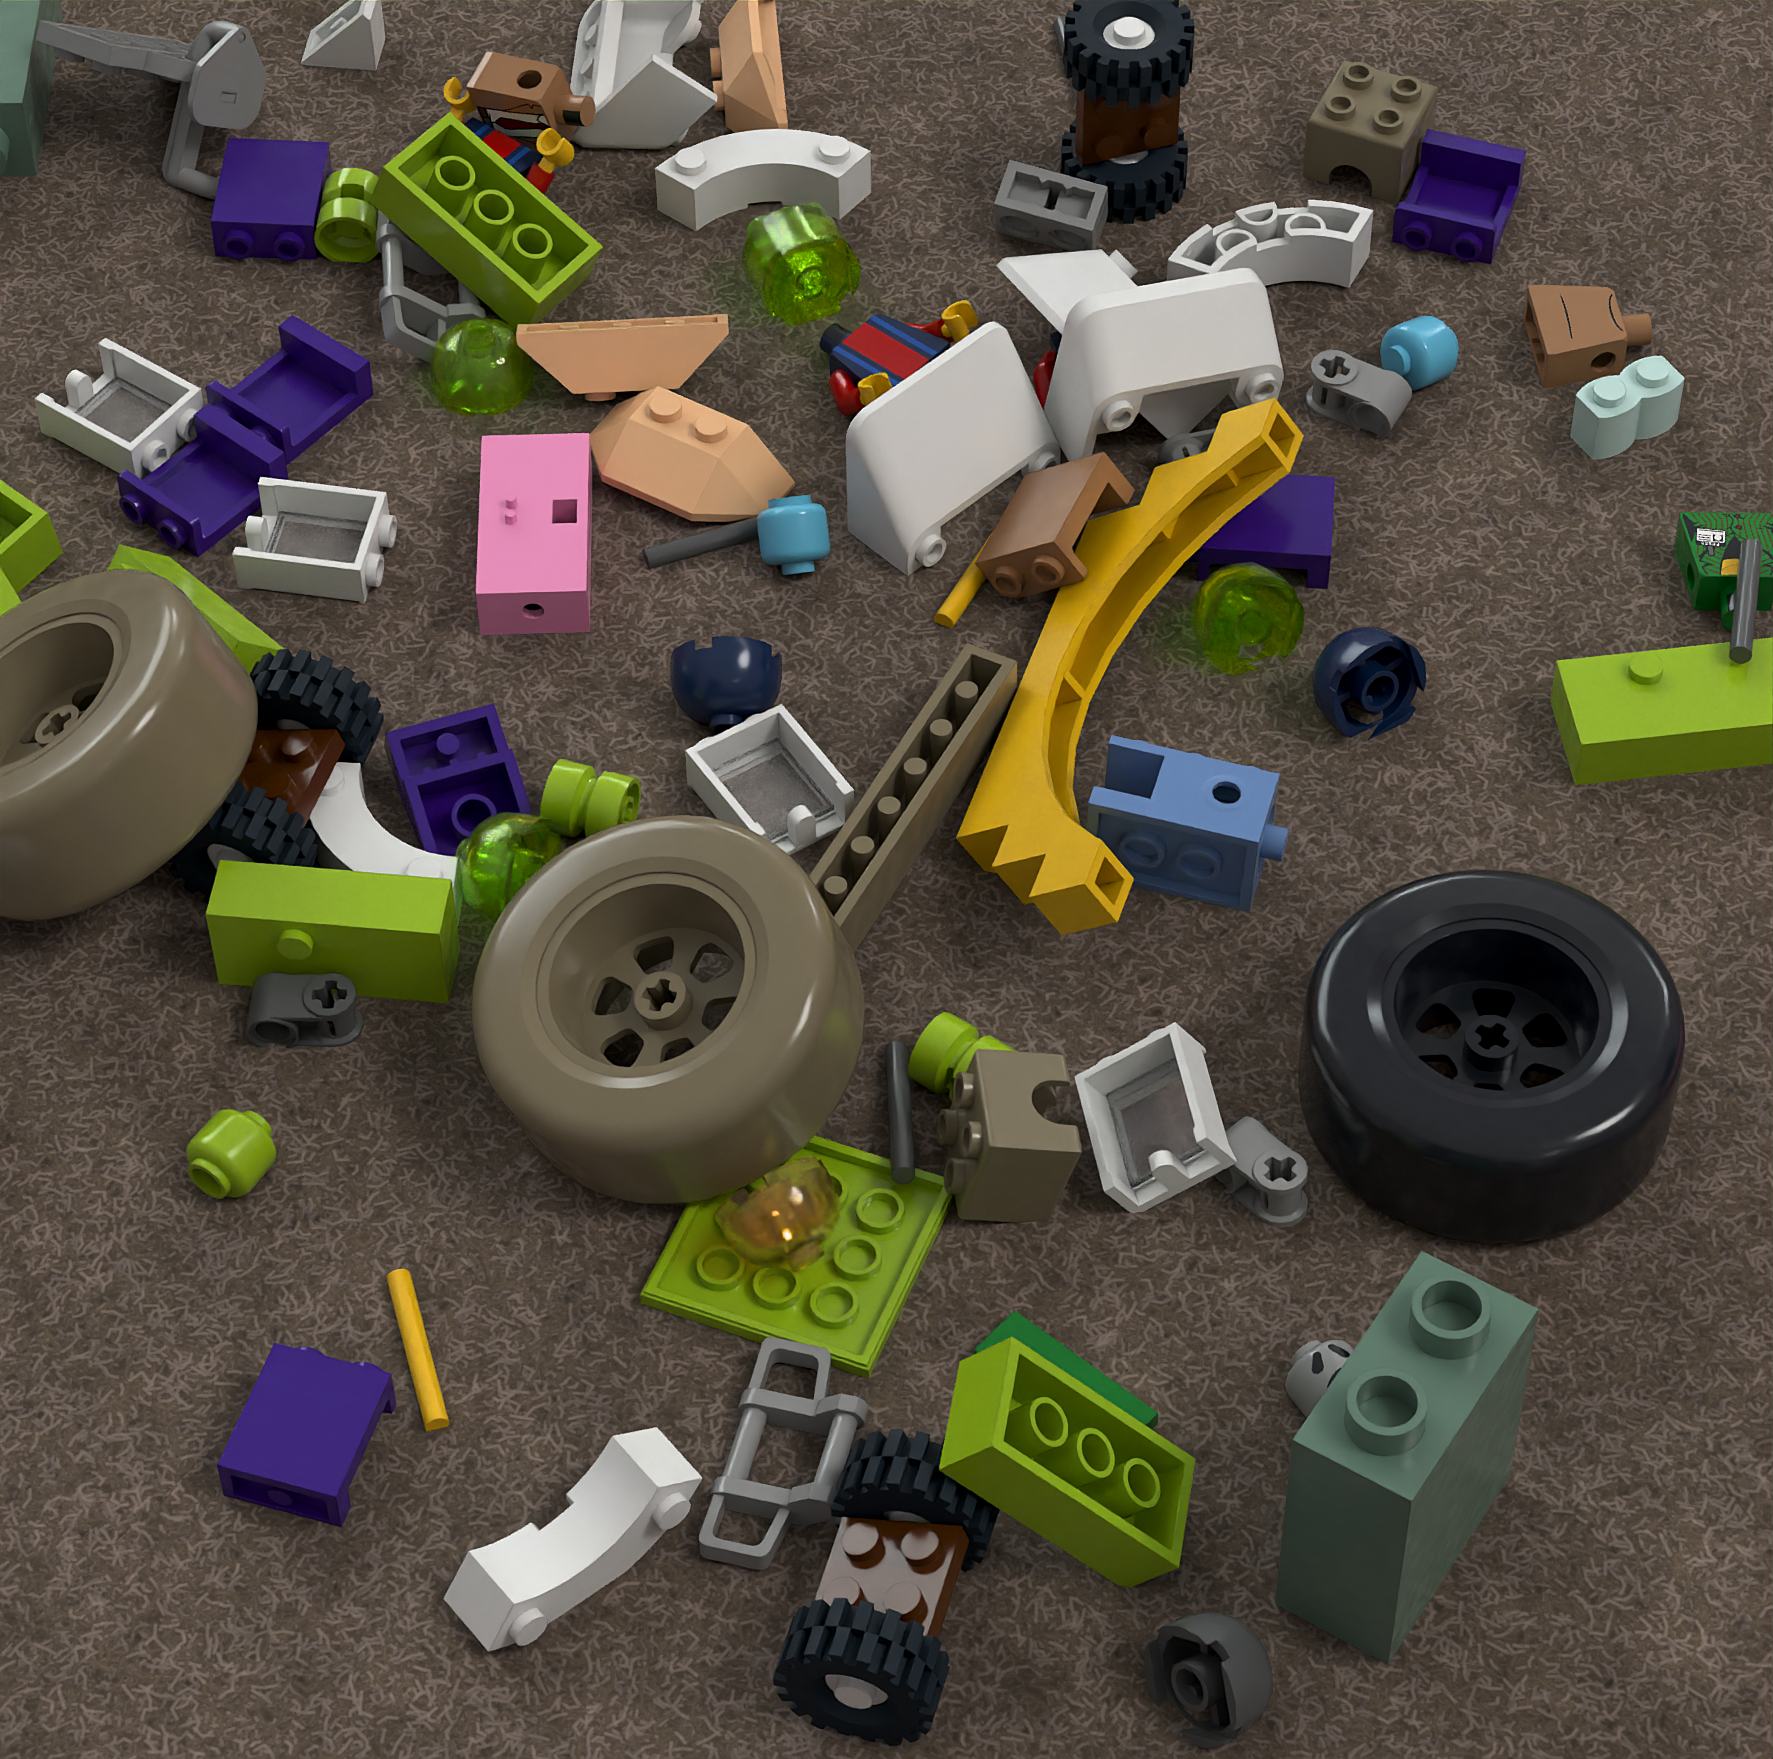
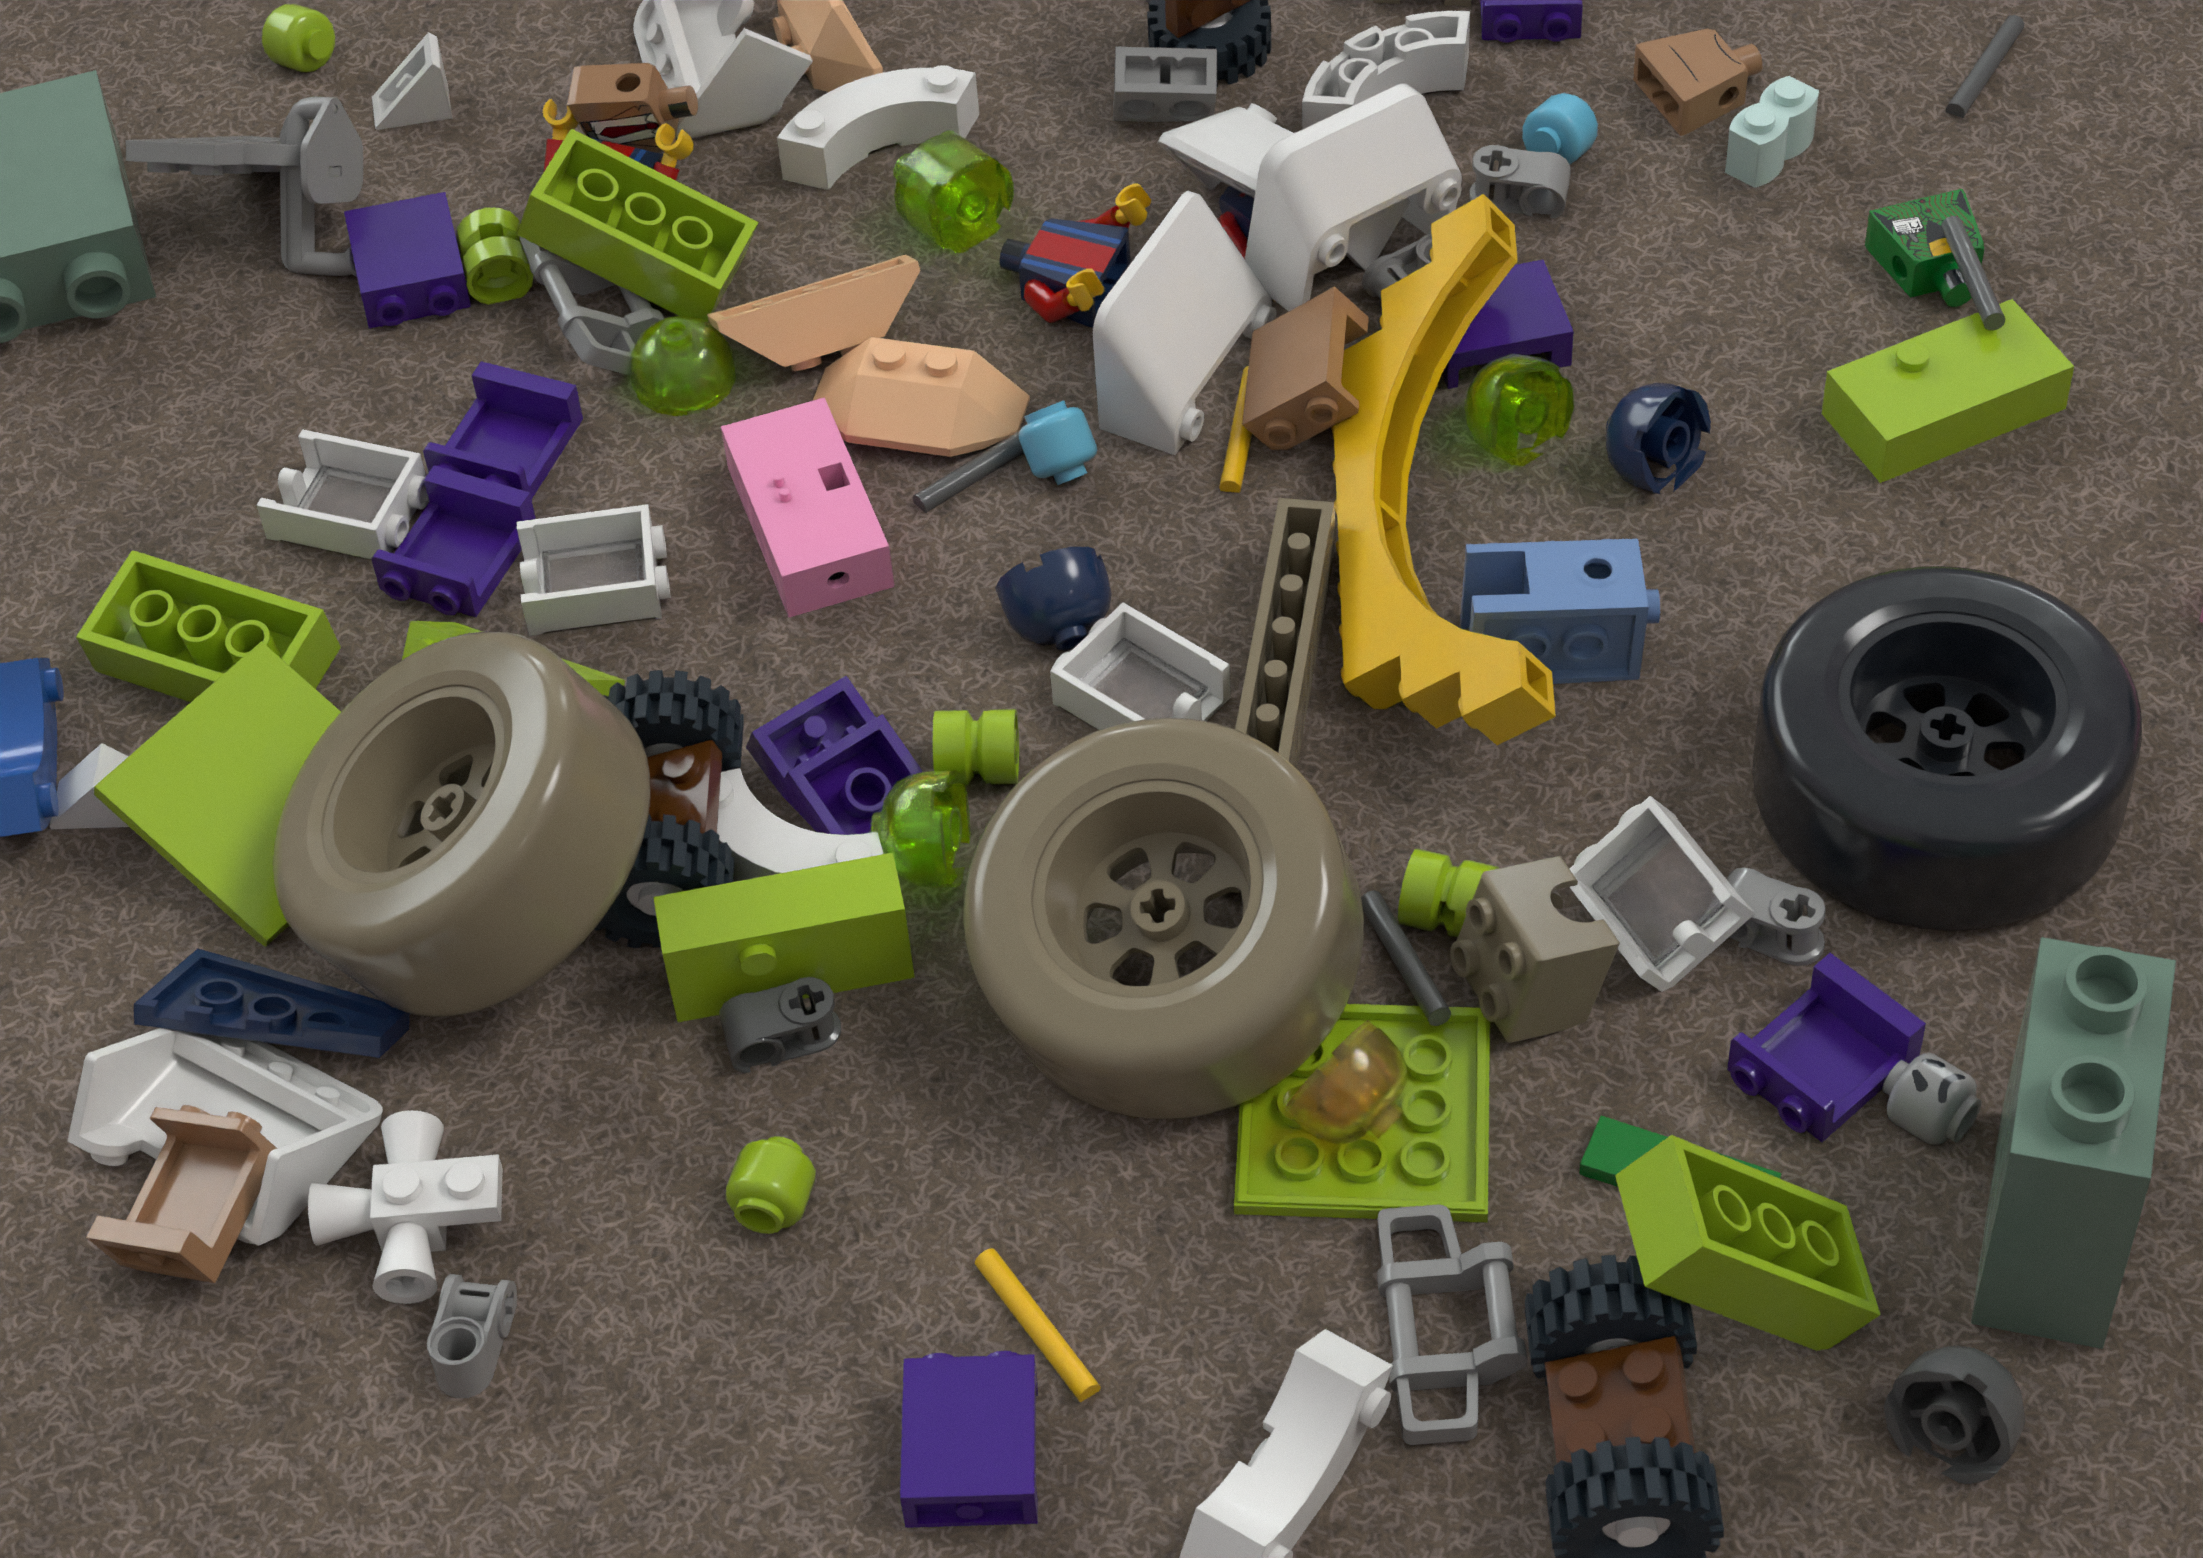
camera: 15 degrees left, 0 degrees up
none -> dark purple panel [1727,953,1926,1142]

